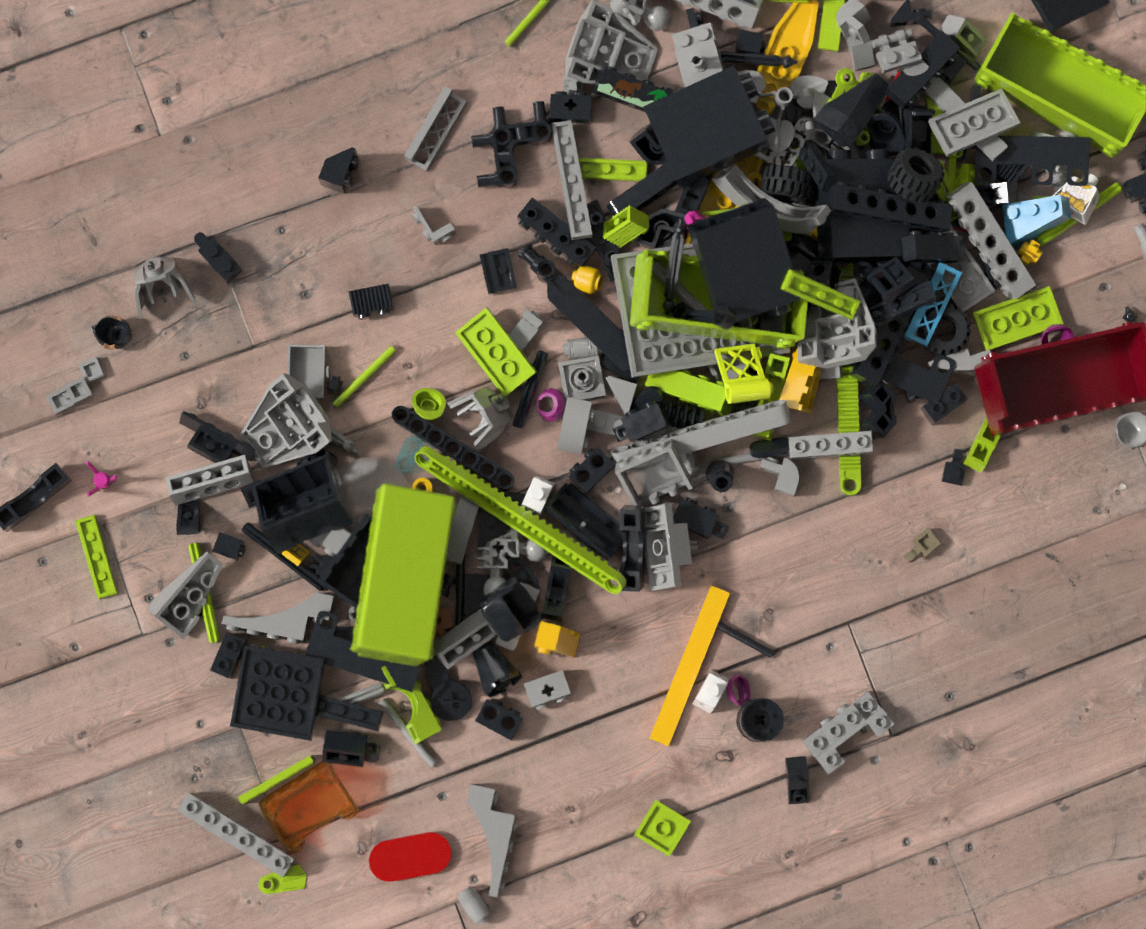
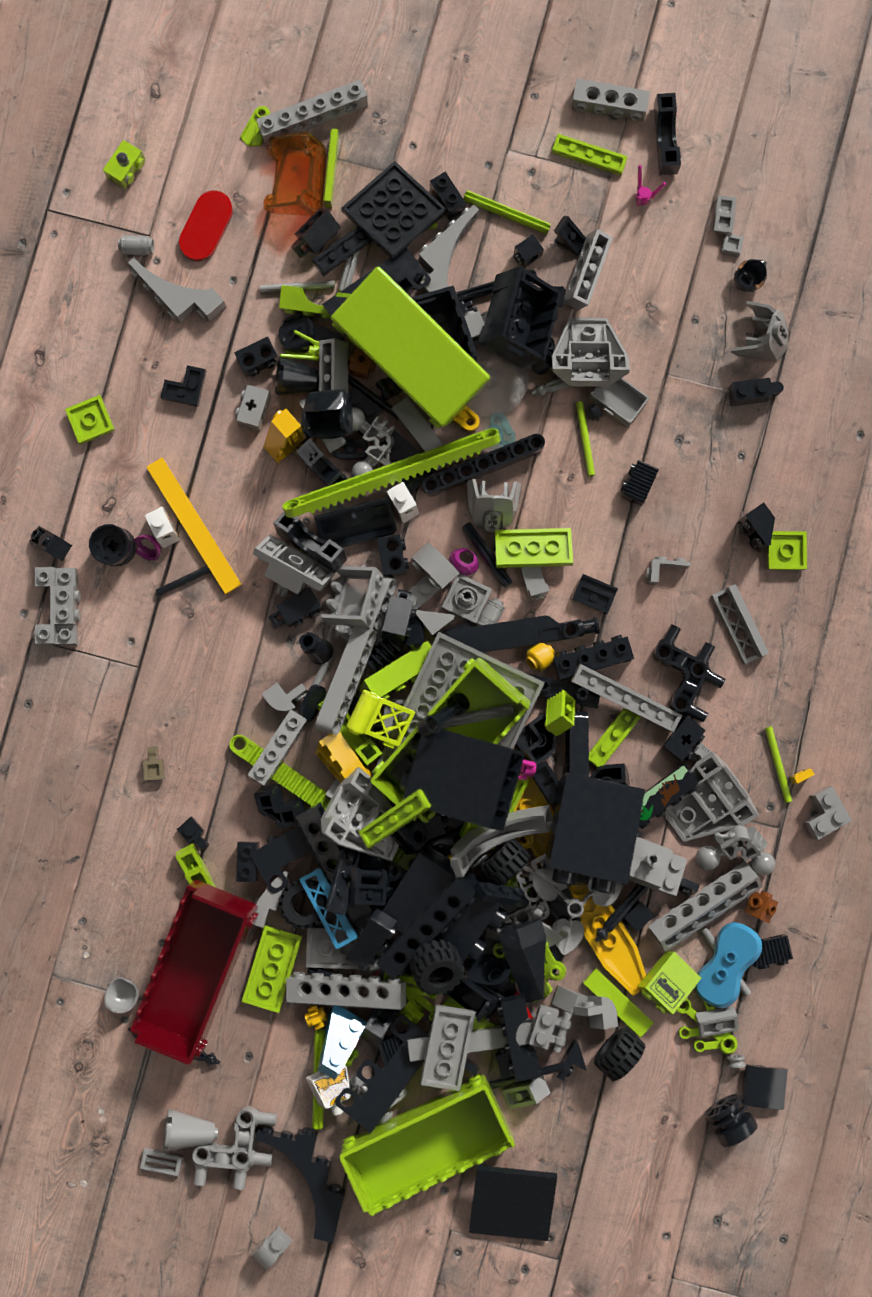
camera: 130 degrees right, 0 degrees up
light grey wedge [147,552,223,639] -> none
black bracket [179,411,255,463] -> none
yellow tile [282,544,310,566] -> none
lime piece [411,388,446,420] -> none
black wheel [662,217,686,316] -> none
magenta piece [1041,324,1073,344] -> none
none -> black plate [160,365,207,407]
none -> lime plant [280,330,319,361]
none -> light grey brick [571,78,650,121]
none -> lime plate [767,531,807,570]

